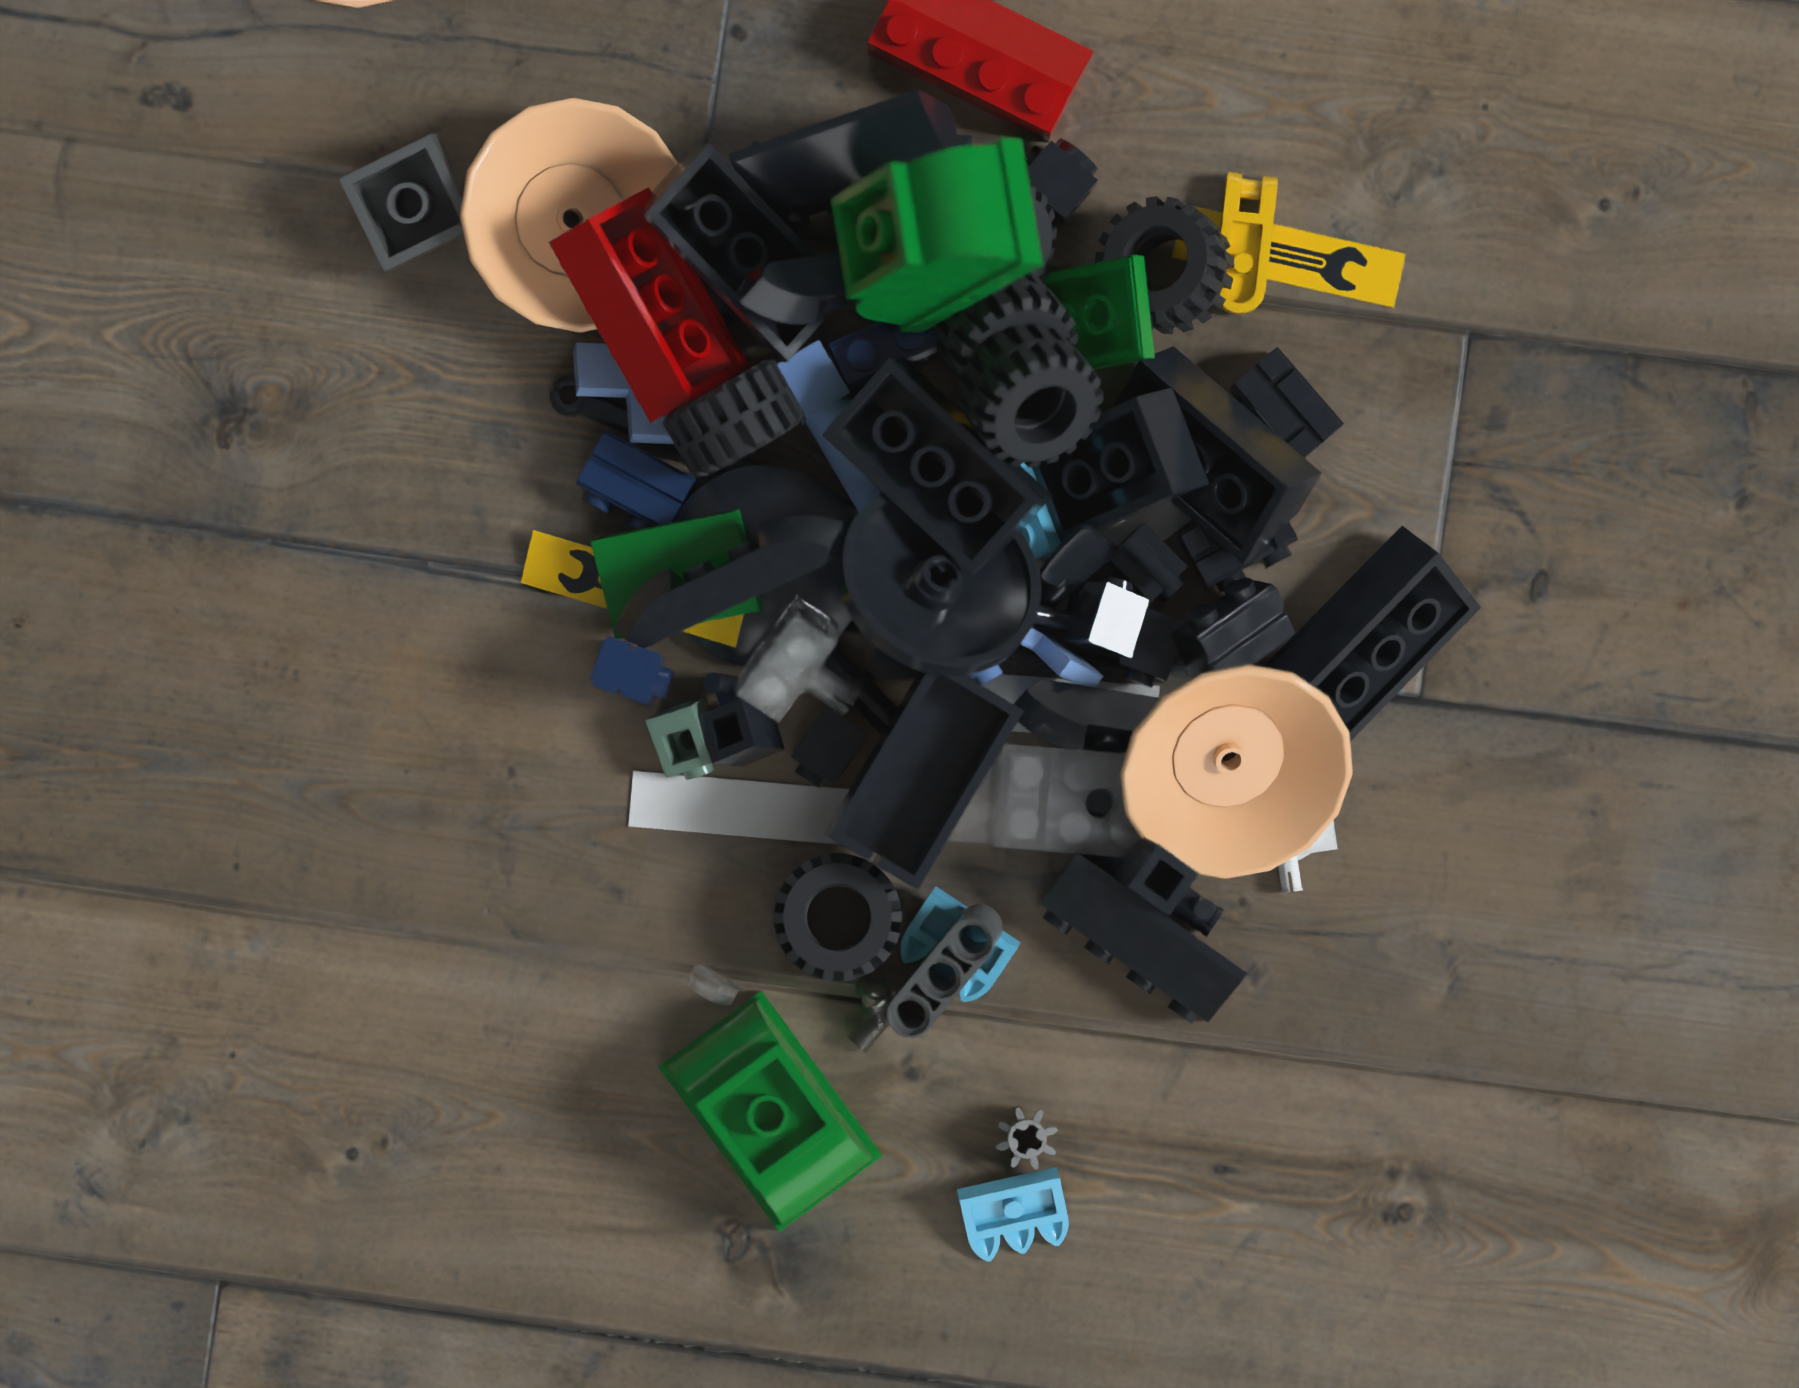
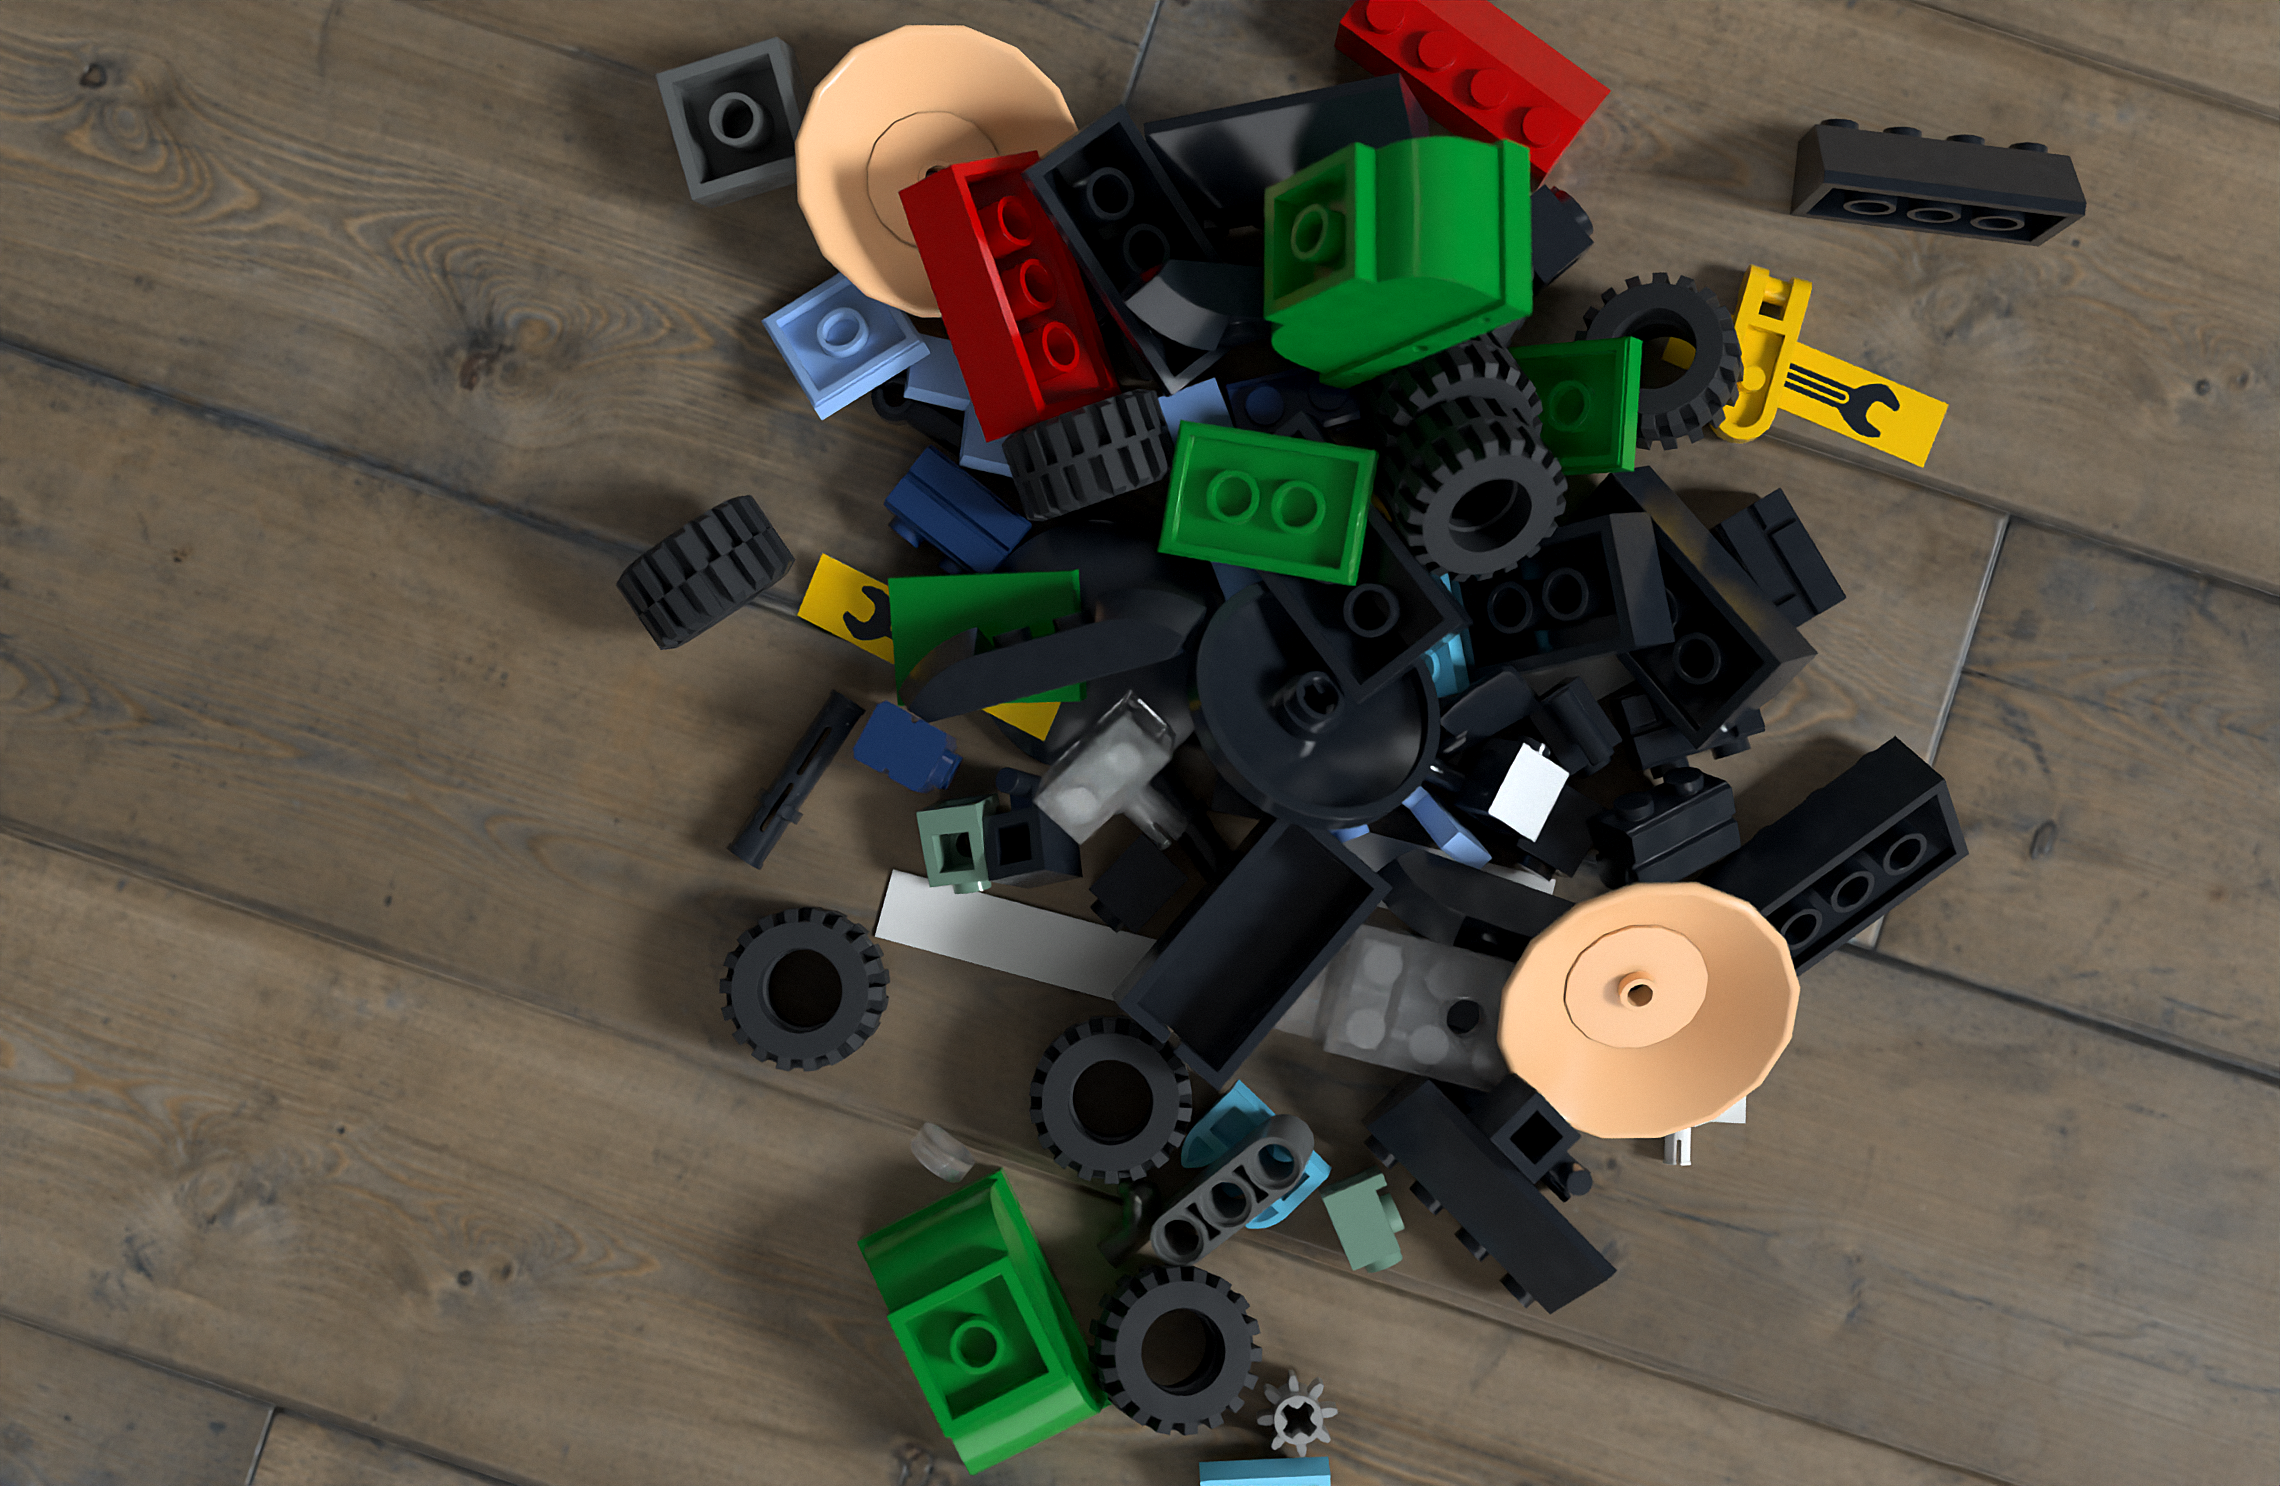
camera: 20 degrees right, 0 degrees up
none -> black tyre [616,495,796,650]
none -> black tyre [719,906,890,1072]
none -> black pin [726,689,866,870]
none -> light blue tile [761,272,931,420]
none -> black tyre [1088,1263,1262,1436]
none -> green tile [1158,420,1379,586]
none -> sand green brick [1318,1165,1405,1273]
none -> black slope [1790,119,2087,247]

